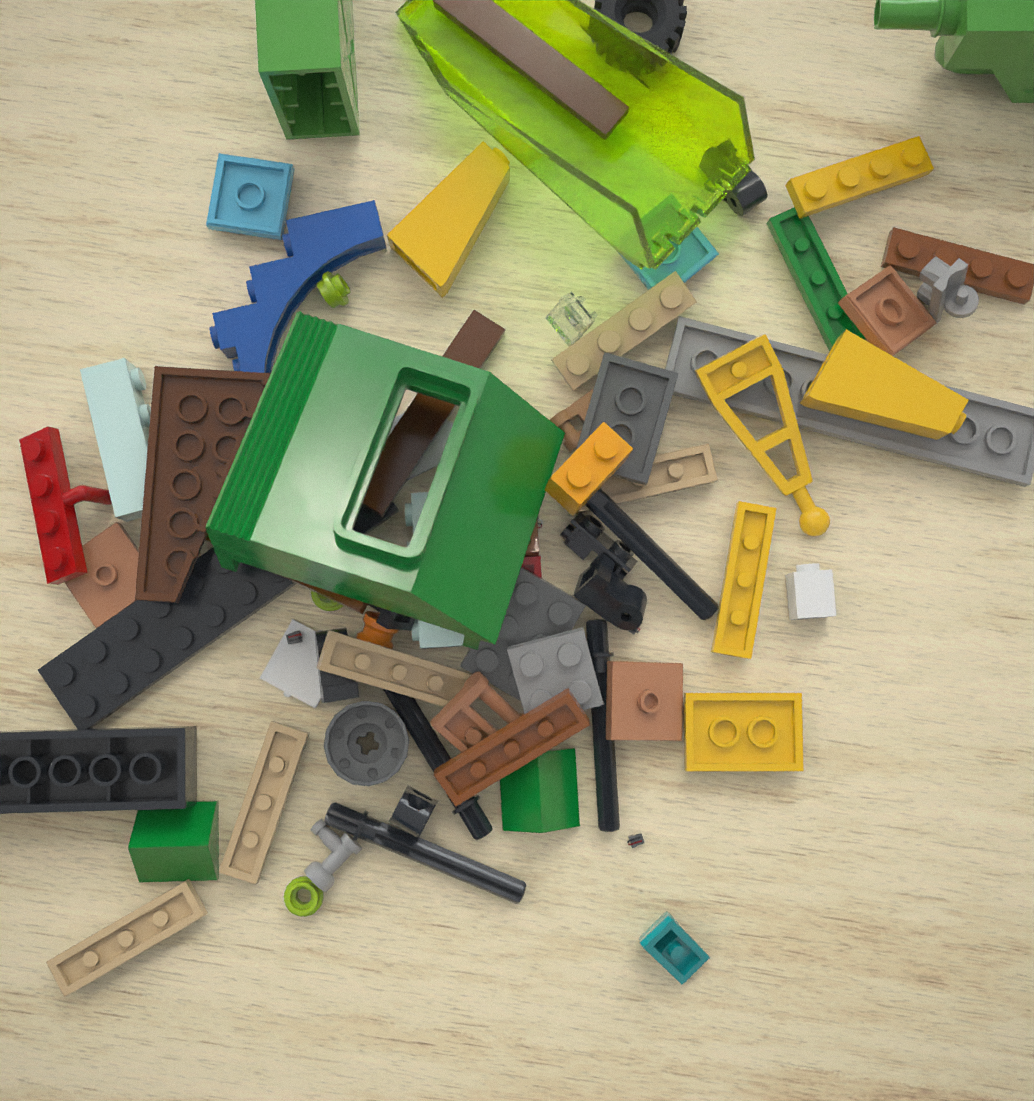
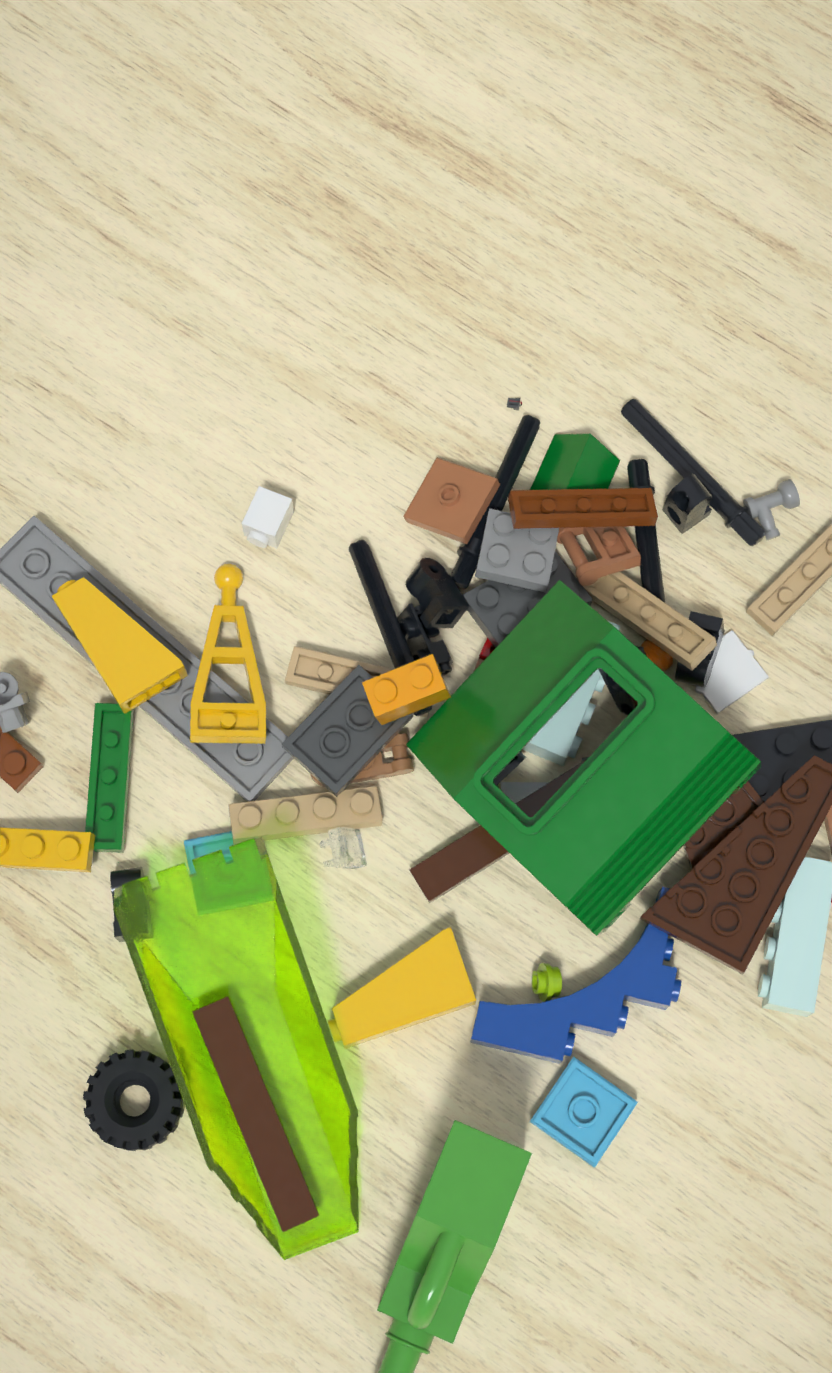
camera: 150 degrees left, 10 degrees down
lime plate [284,876,324,917] -> none
dark grey piece [286,631,303,644] -> none
dark grey wheel [324,701,409,786] -> none
teal slope [639,911,710,985] -> none
yellow plate [684,693,804,771] -> none
yellow plate [711,501,777,659] -> none
nougat plate [838,265,937,356] -> none

